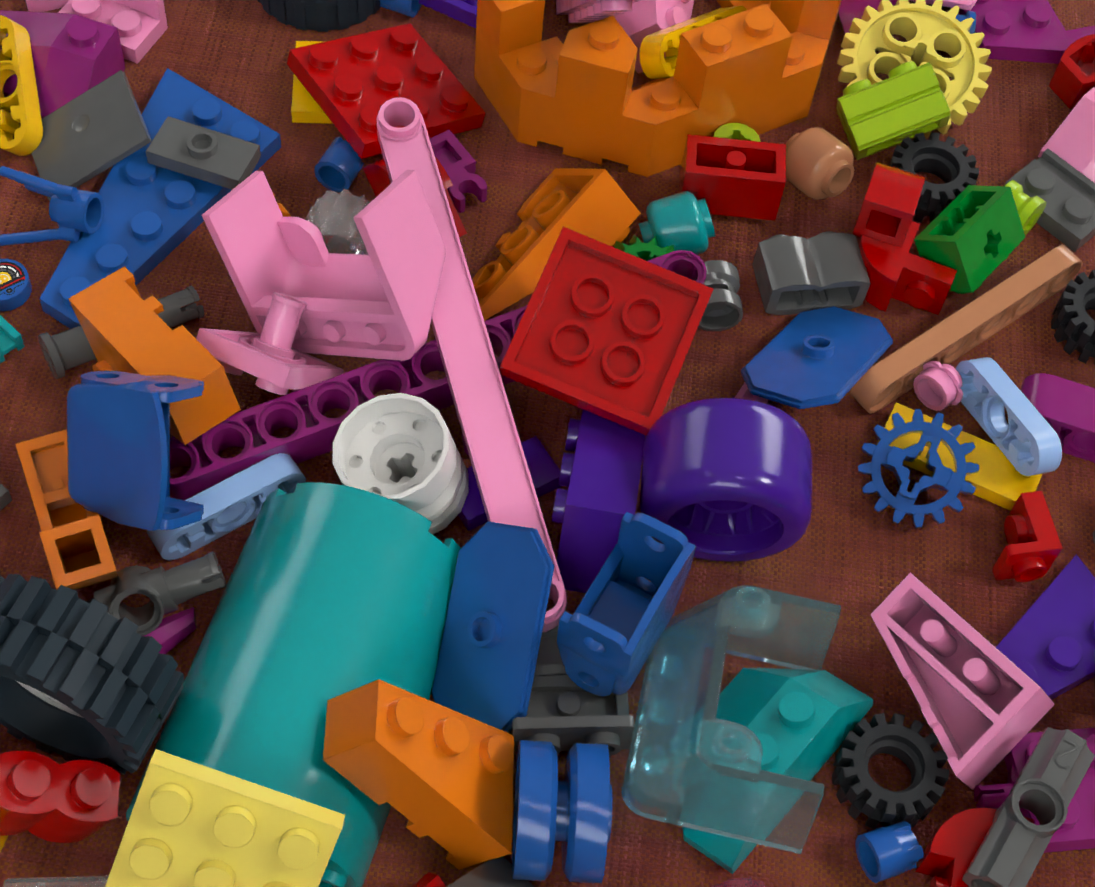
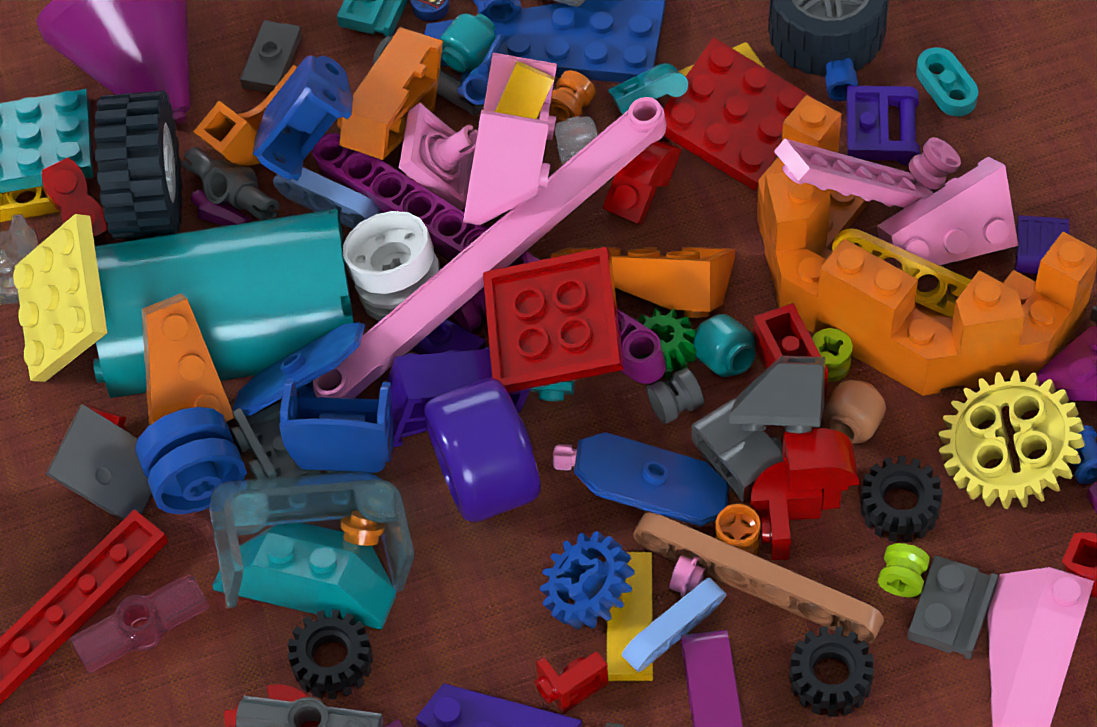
camera: 75 degrees right, 0 degrees up
dark grey plate [146,116,261,190] -> none
magenta plate [430,130,487,213] -> none
lime brick [836,61,951,160] -> none
blue hose [856,821,924,883] -> none
bright pink wedge [870,572,1055,790] -> none
green brick [914,185,1026,294] -> none
none -> orange plate [340,510,385,546]
none -> teal head [440,13,496,73]
none -> blue plant [457,34,504,105]
none -> yellow tile [494,61,554,119]
none -> teal plate [608,63,688,115]
none -> orange wheel [715,504,761,555]
none -> dark grey slope [729,356,825,433]

